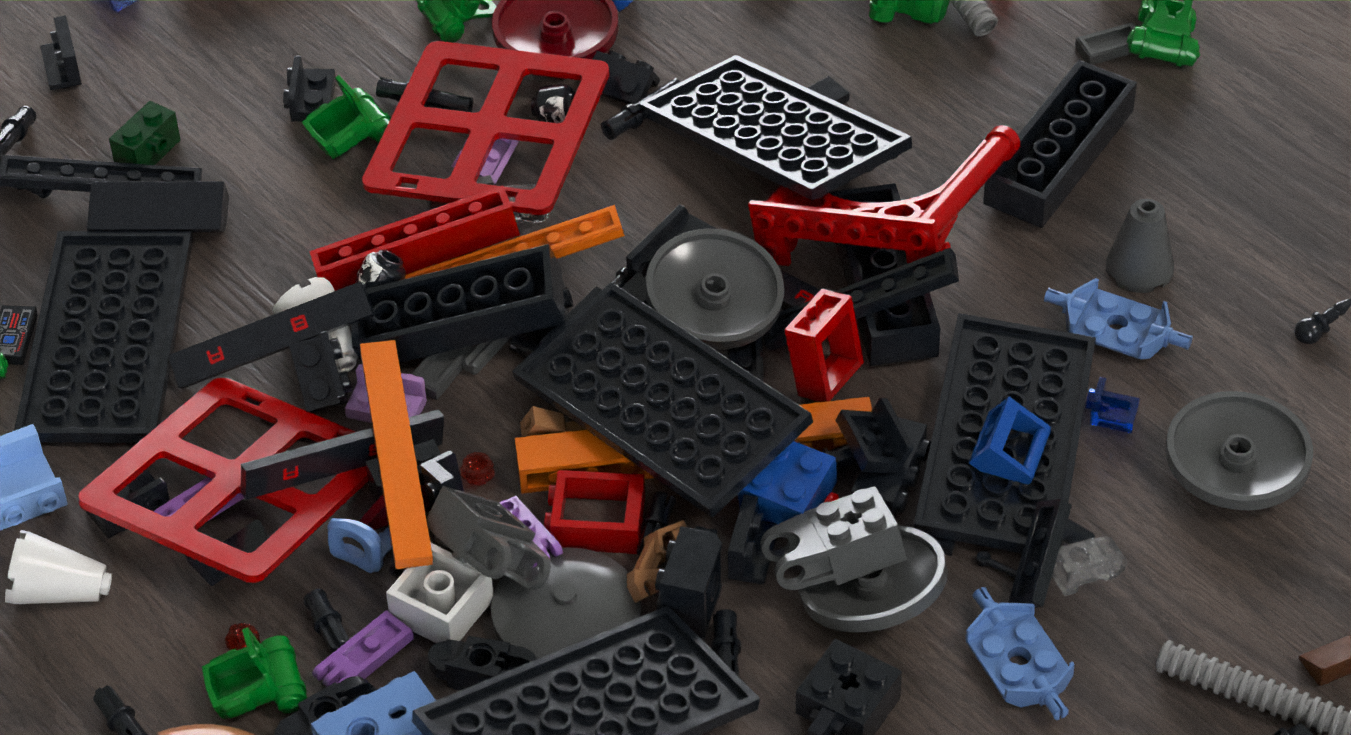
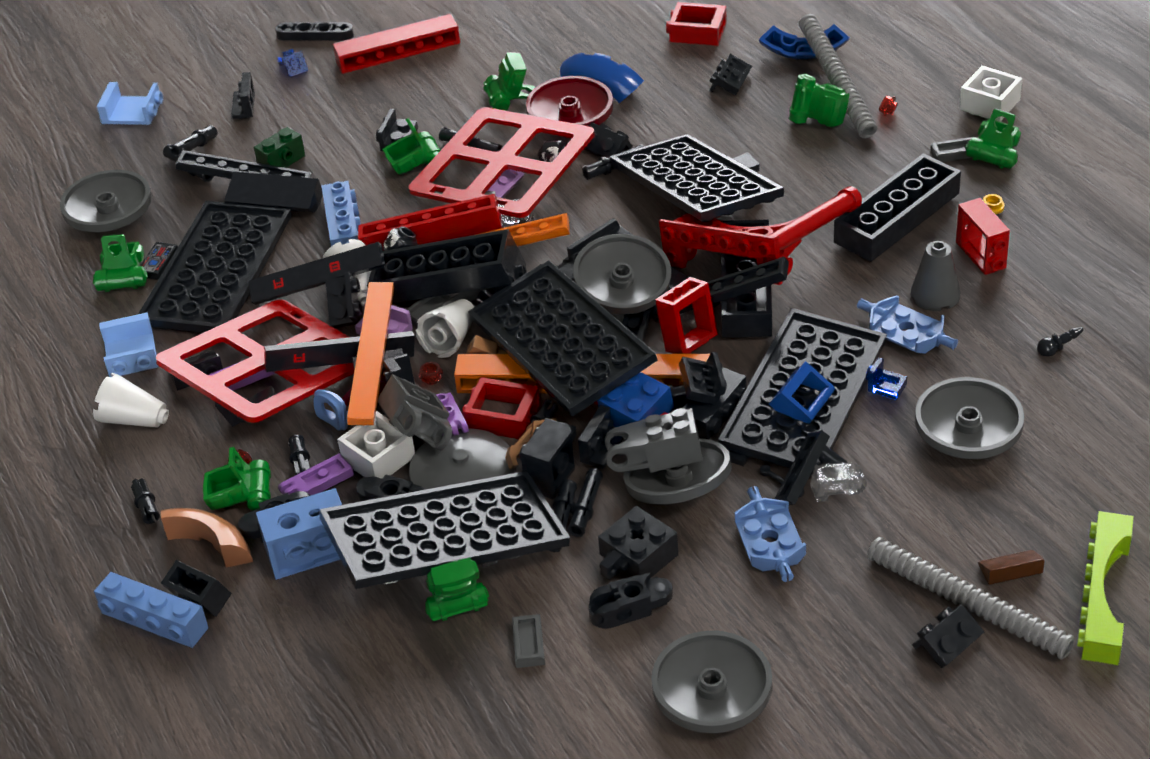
camera: 15 degrees right, 5 degrees down
none -> medium blue brick [321,181,361,246]
none -> white cone [415,299,474,358]
none -> black pin [568,468,603,537]
none -> red window [956,198,1010,275]
none -> yellow plate [983,194,1004,214]

